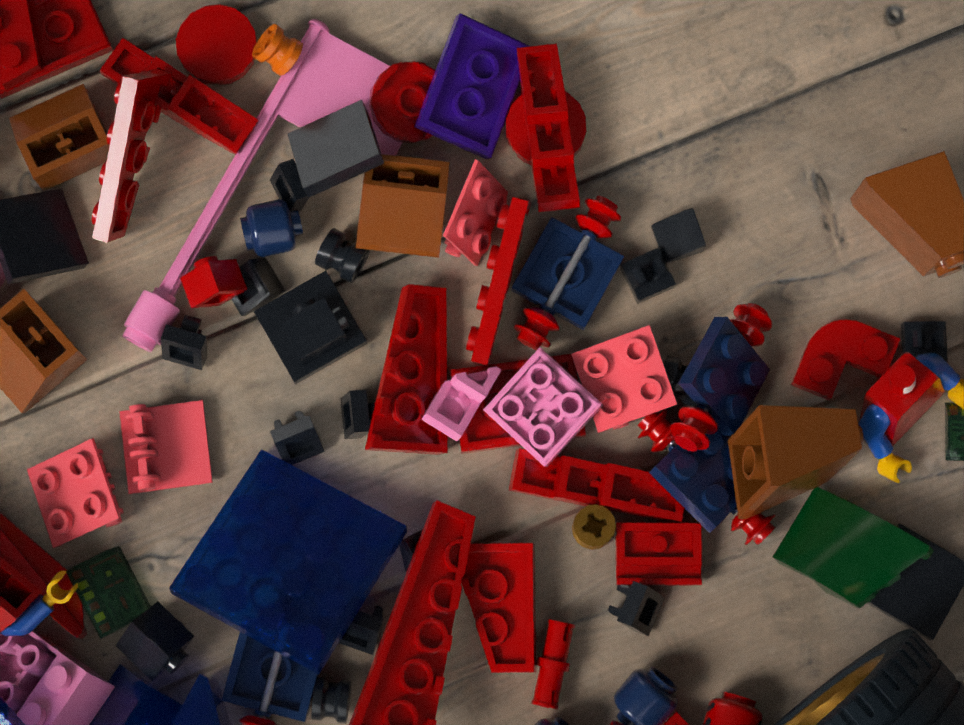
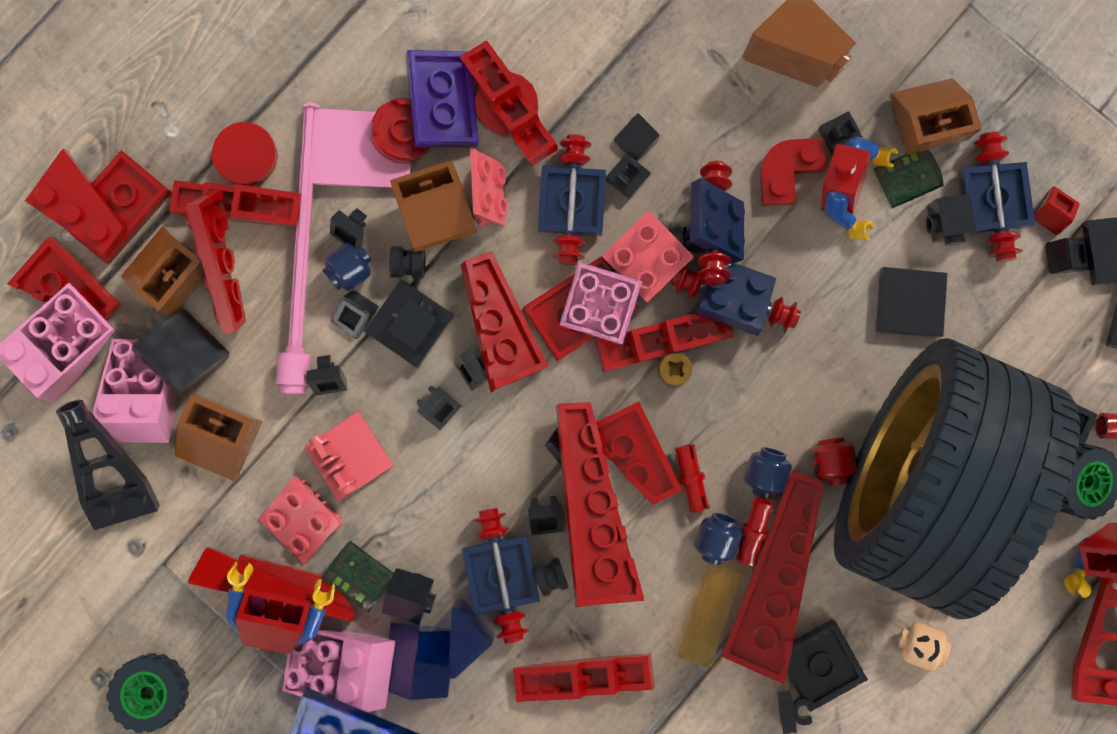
camera: 25 degrees left, 5 degrees up
clear blue plate [169,449,407,675] -> none
red plate [180,256,247,308] -> none
orange wheel [252,24,303,76] -> none
black tile [288,100,385,197] -> none
bright pink slope [421,366,501,442] -> none
red wing [466,197,531,365] -> none
black tile [608,581,665,636] -> none
red plate [615,522,702,586] -> none
dark orange slope [728,405,863,519] -> none
dark green slope [773,487,934,609] -> none

